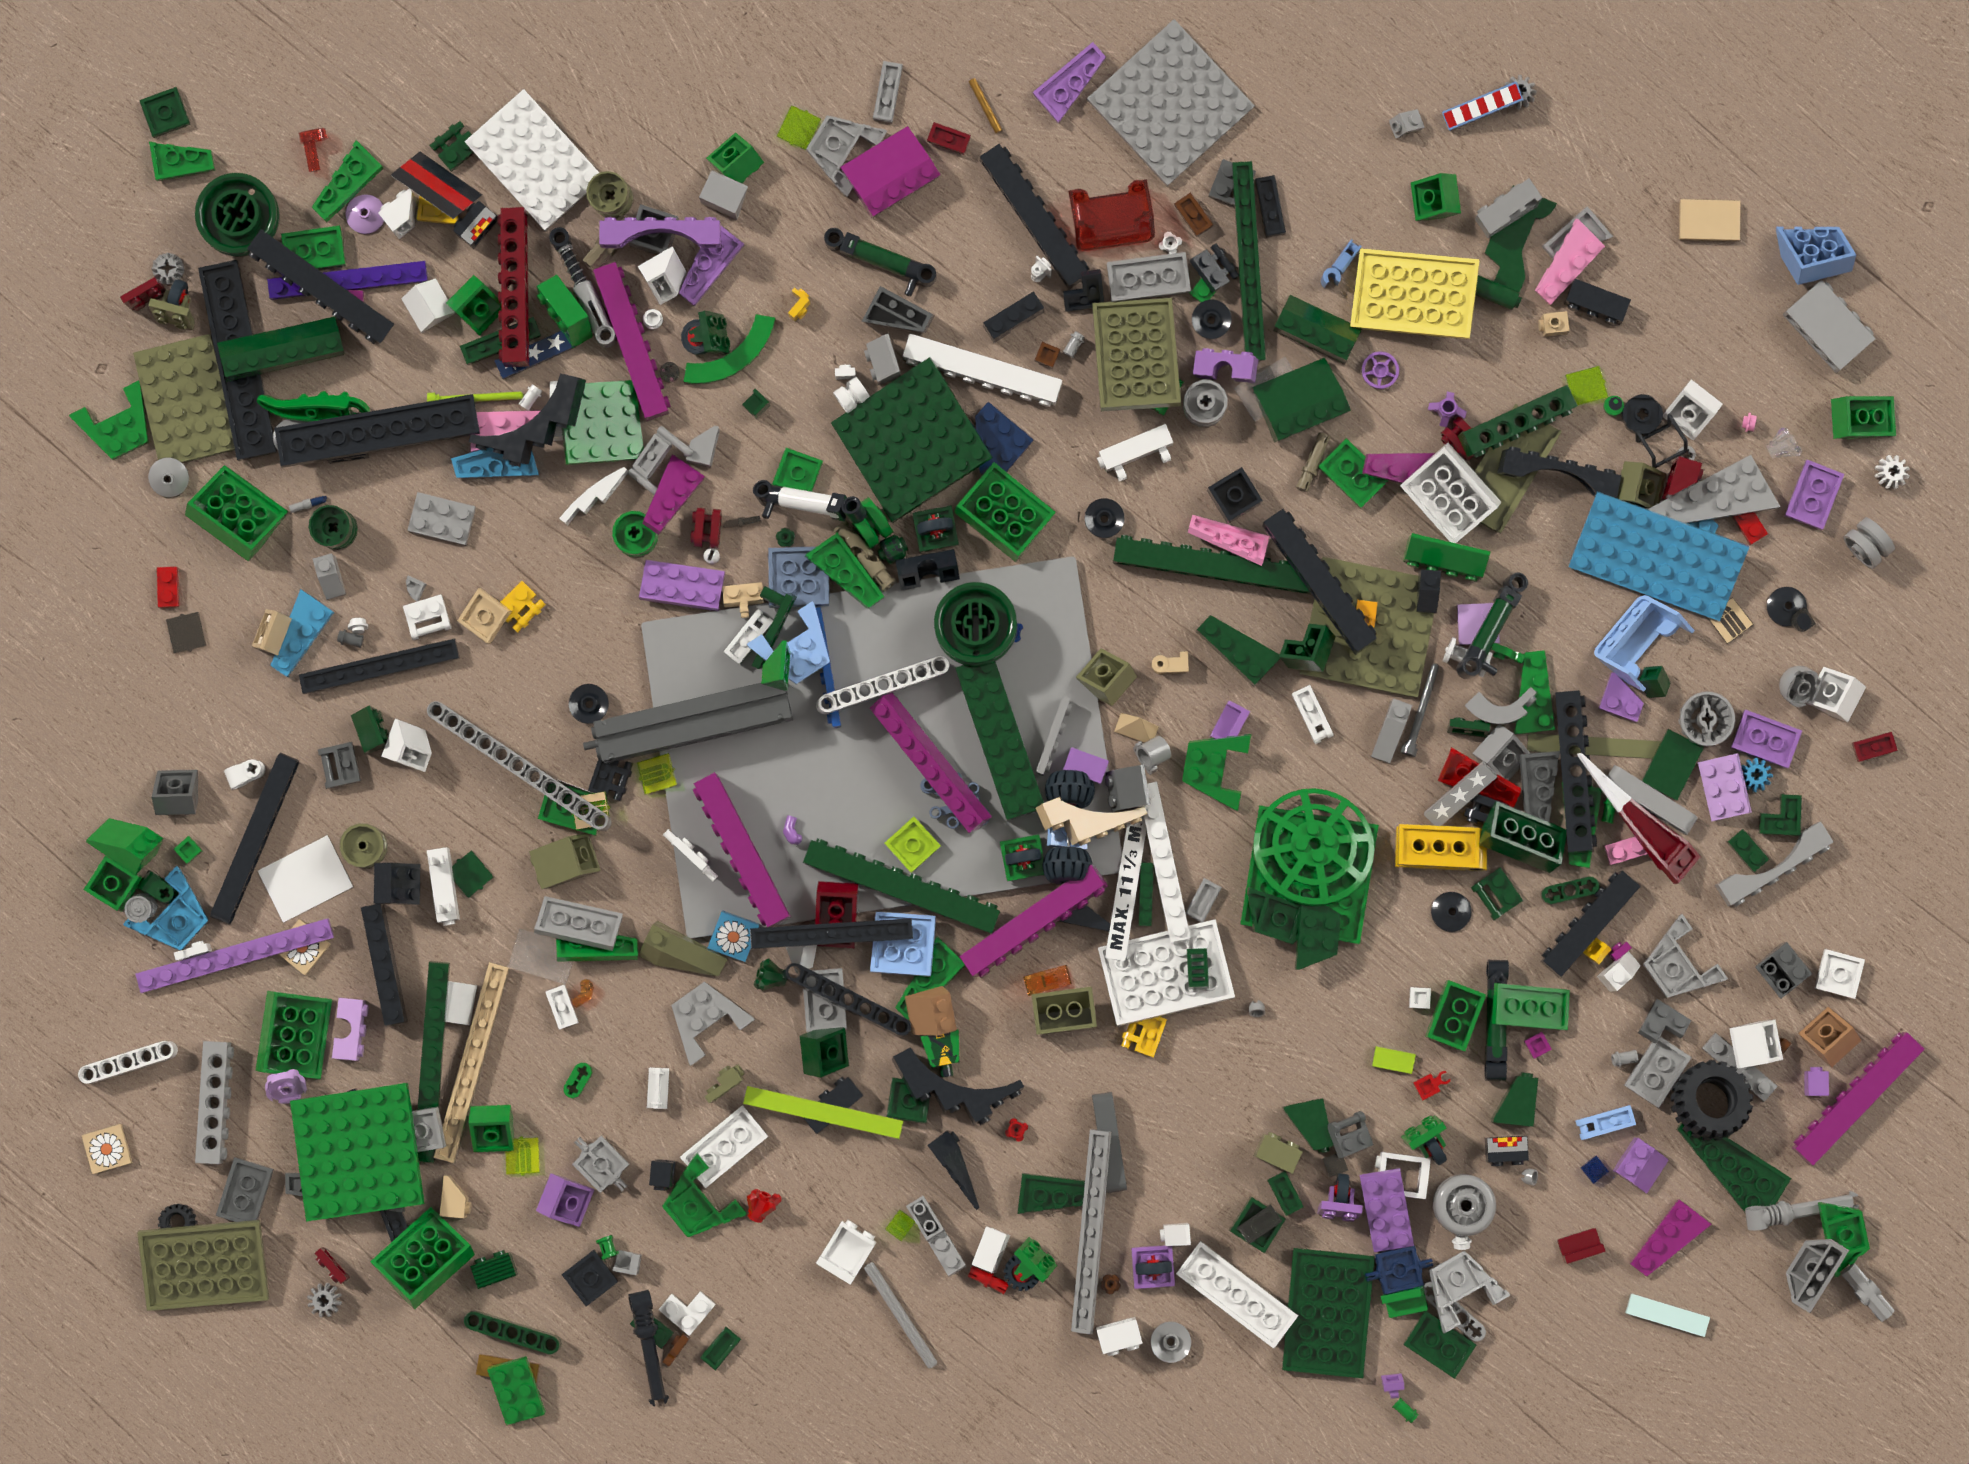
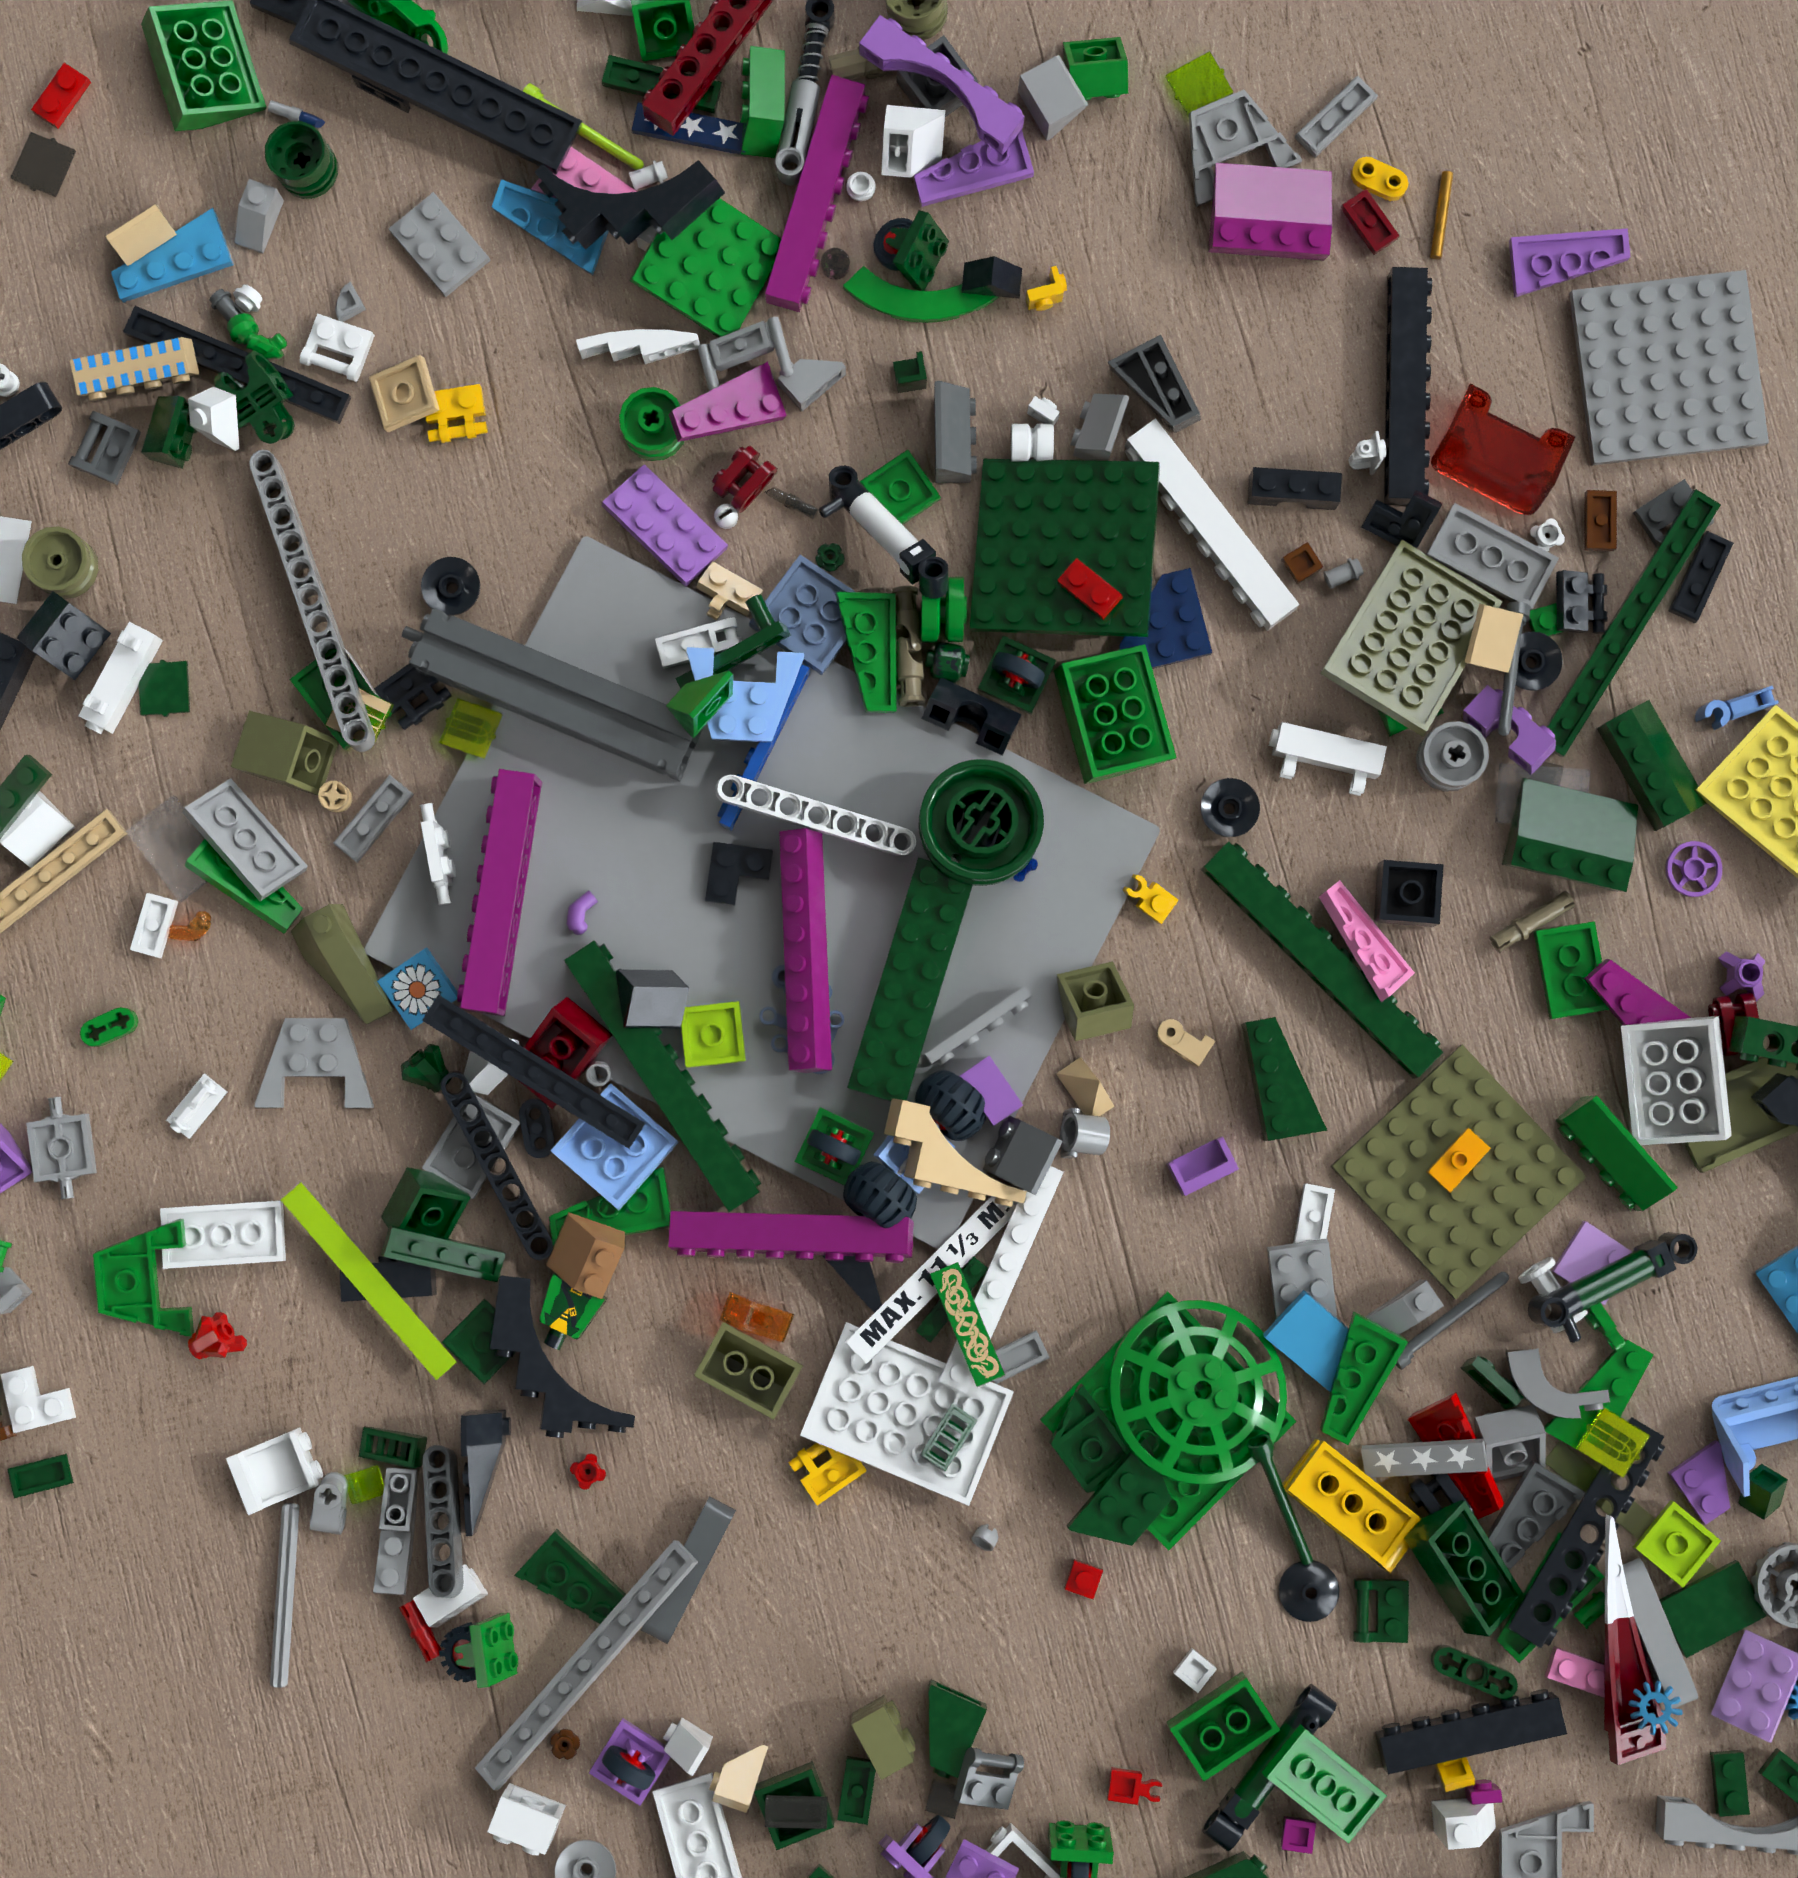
camera: 30 degrees right, 0 degrees up
white slope [381,719,432,772] -> none
black arch [649,1159,677,1191] -> none
olive plate [705,1064,745,1103] -> none
piece [824,228,937,297] -> none
green wing [1182,734,1252,811] -> none
black brick [1262,509,1377,655] -> none
dark green brick [1279,624,1336,672] -> none
lime tile [1372,1046,1416,1074] -> none
black slope [1416,570,1441,613] -> none
none -> tan brick [70,337,199,401]
none -> white slope [188,387,239,451]
none -> dark green piece [214,351,295,444]
none -> green arm [227,313,287,359]
none -> light grey piece [310,1472,348,1535]
none -> tan wheel [318,781,352,813]
none -> light grey tile [333,775,414,863]
none -> dark green slope [358,1426,427,1469]
none -> dark green plate [381,1225,506,1283]
none -> dark grey beam [423,1445,464,1598]
none -> black plate [519,1099,556,1158]
none -> light grey hinge [586,1061,611,1086]
none -> slope [616,969,689,1029]
none -> black plate [705,842,773,906]
none -> tan slope [709,1745,768,1813]
none -> tile [930,1262,1006,1387]
none -> dark grey slope [934,381,977,483]
none -> black slope [961,256,1022,299]
none -> red plate [1057,558,1123,620]
none -> red plate [1064,1559,1103,1600]
none -> yellow plate [1123,874,1178,924]
none -> dark green piece [1247,1434,1313,1565]
none -> dark azure tile [1263,1290,1348,1392]
none -> light grey plate [1267,1238,1337,1320]
none -> green wing [1320,1311,1408,1445]
none -> yellow plate [1351,157,1408,201]
none -> tan slope [1465,604,1523,673]
none -> dark grey piece [1498,602,1531,736]
none -> clear neon green piece [1576,1406,1650,1478]
none -> dark azure gear [1629,1681,1683,1735]
none -> lime plate [1633,1500,1721,1588]

